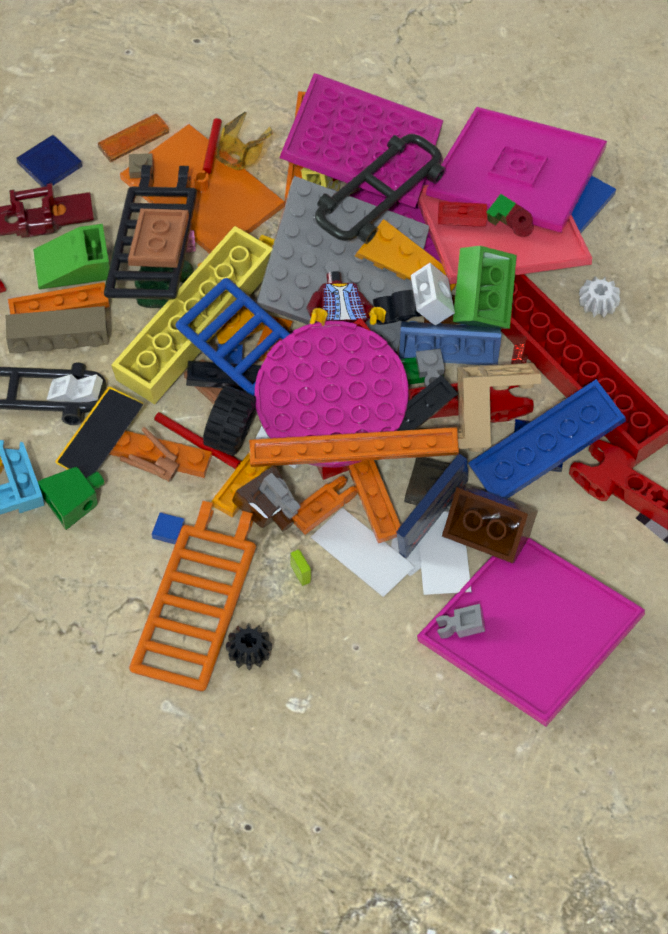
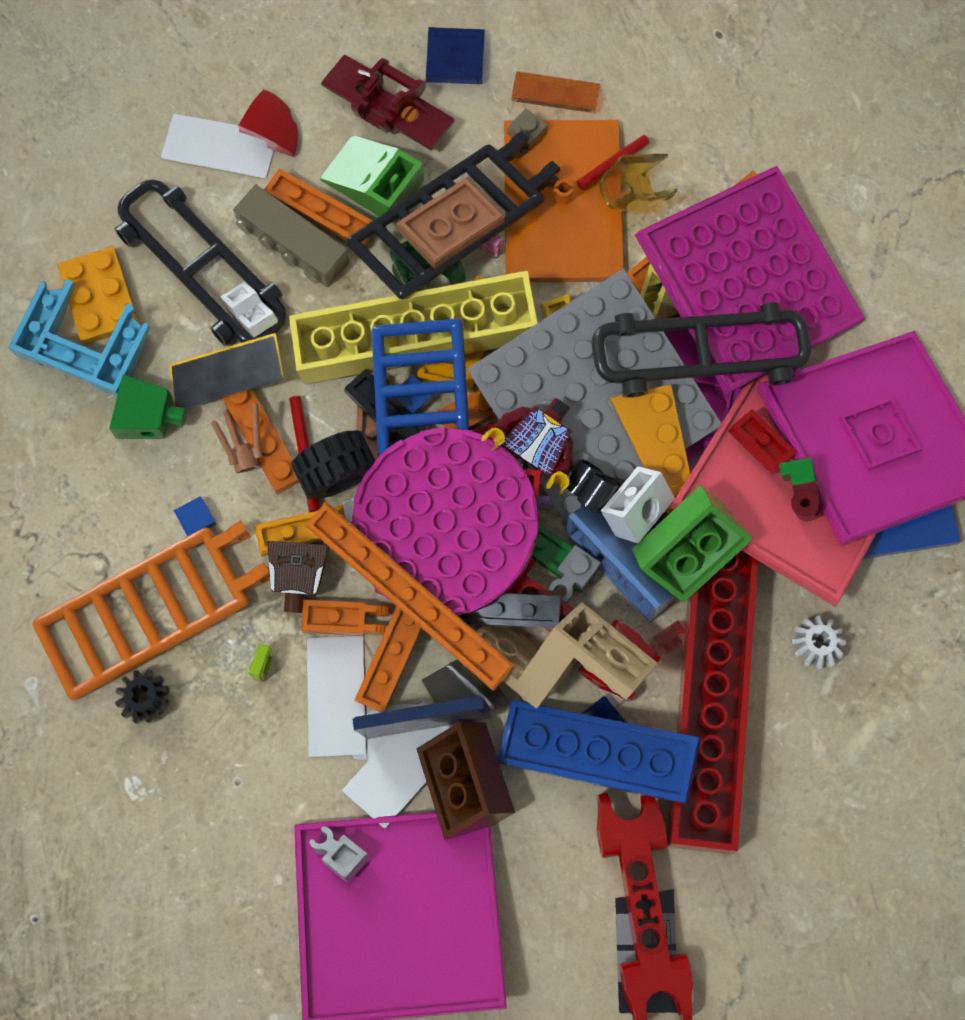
camera: 45 degrees right, 15 degrees up
light grey plate [260,473,300,519] -> none

